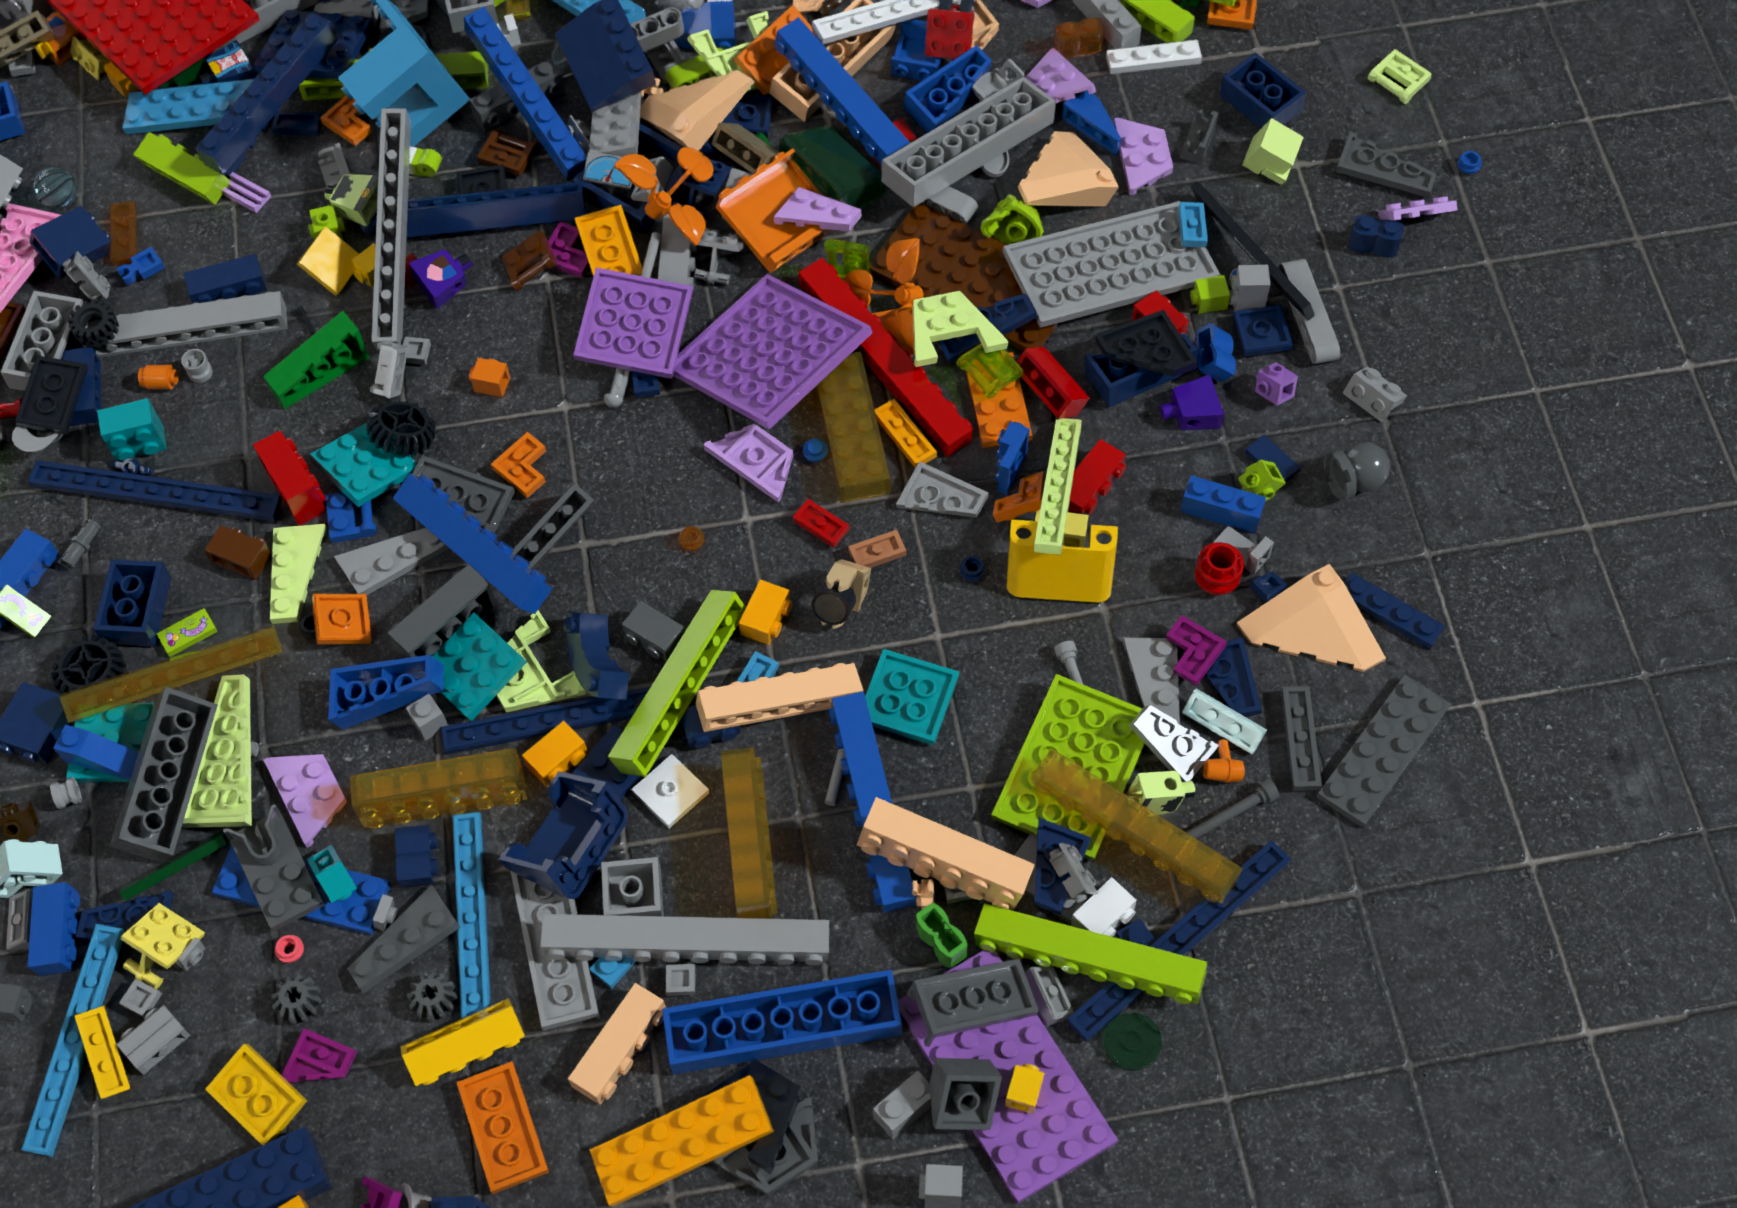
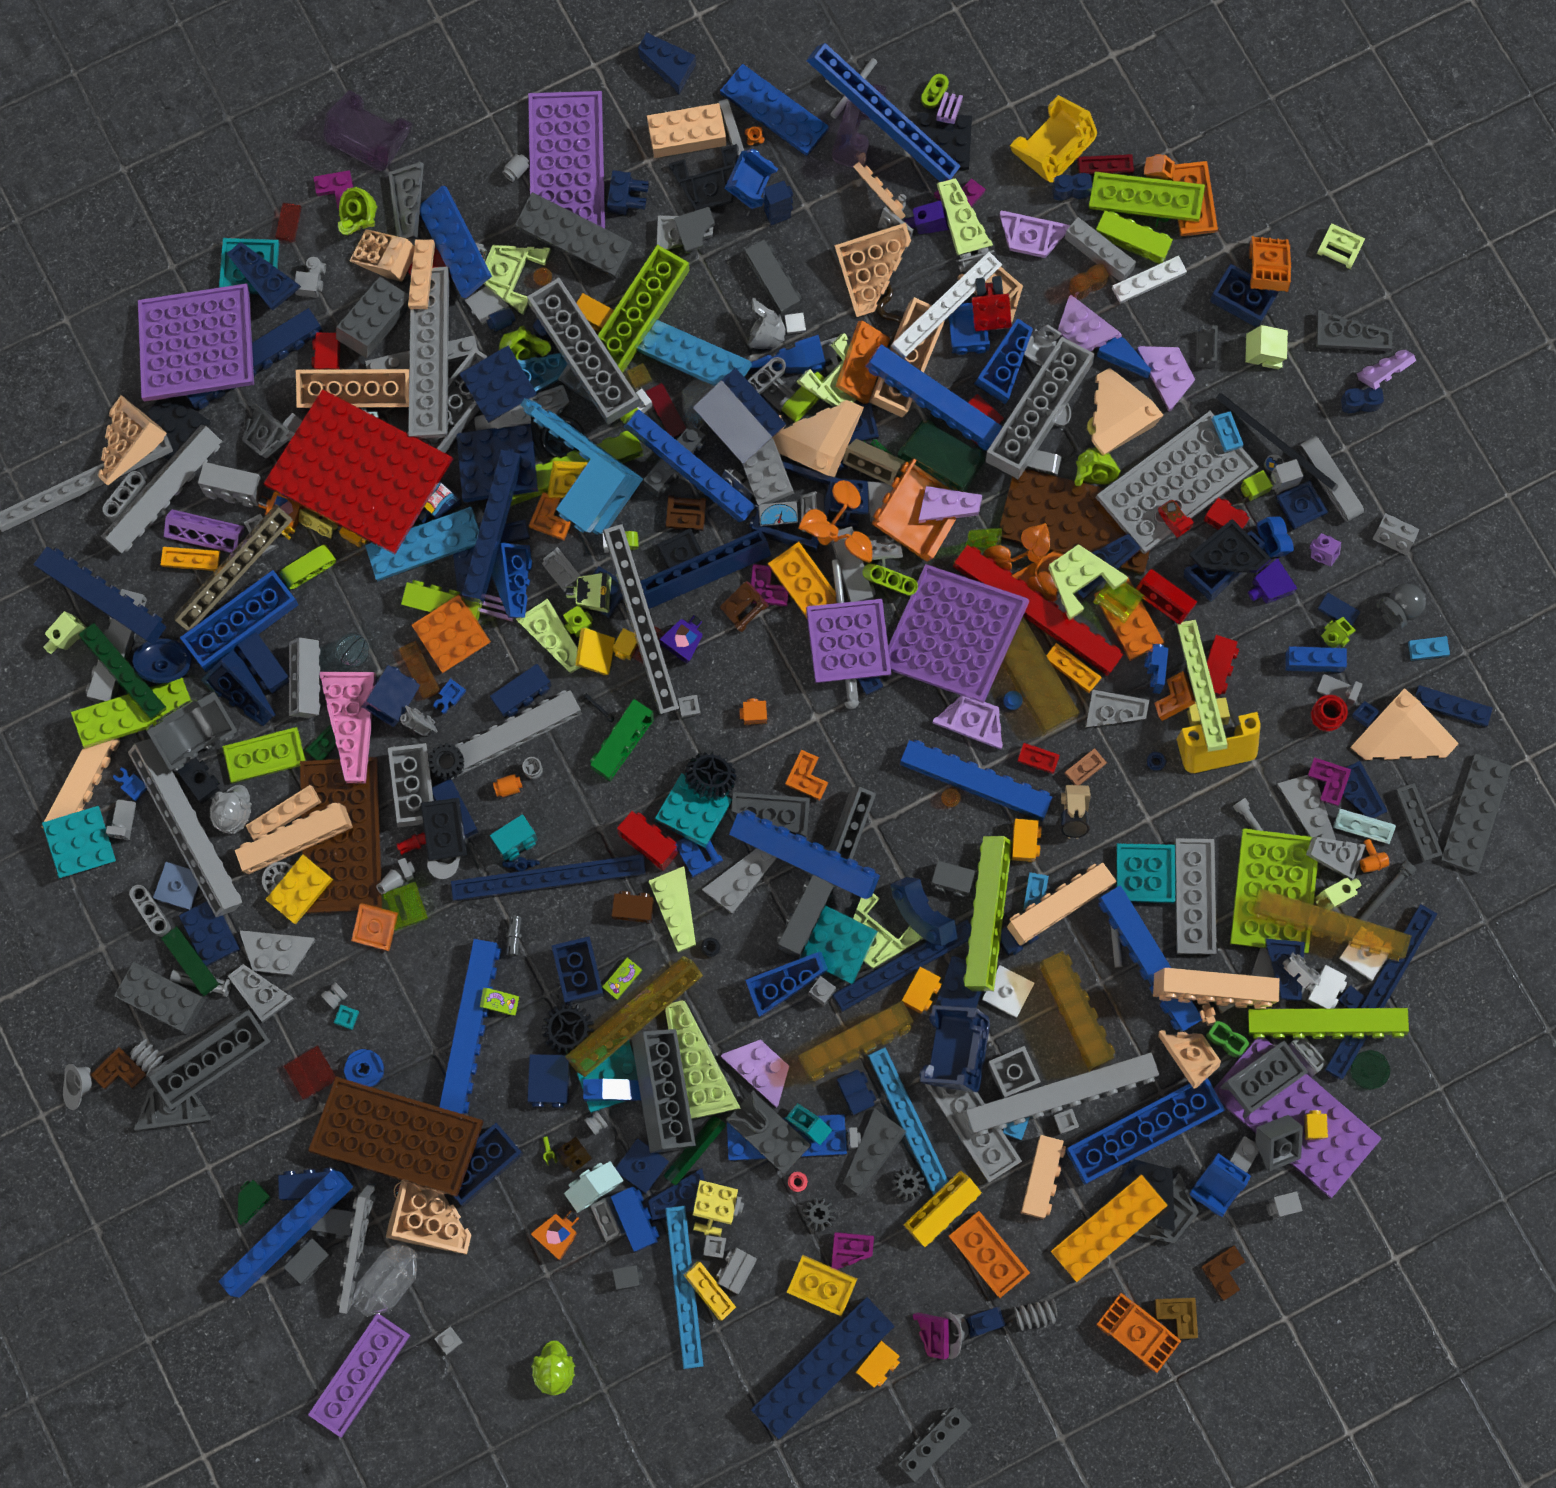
camera: 20 degrees left, 15 degrees up
orange plate [312,594,372,644] -> none
light grey hinge [370,340,408,398] -> none
blue plate [1457,151,1482,174] -> none
none -> lime beam [279,545,336,590]
none -> orange plate [412,594,491,673]
none -> blue wedge [491,543,532,618]
none -> yellowish green wing [516,599,581,673]
none -> dark blue plate [615,1138,669,1194]
none -> dark red tile [646,383,686,439]
none -> lime beam [862,564,918,595]
none -> blue brick [900,740,1053,822]
none -> red leg [1158,499,1194,538]
none -> light nougat wing [1158,1030,1221,1089]
none -> light grey plate [1175,838,1216,955]
none -> blue panel [1189,1153,1251,1217]
none -> orange plate [1249,236,1291,292]
none -> white plate [1339,926,1394,981]
none -> dark azure plate [1408,636,1450,661]

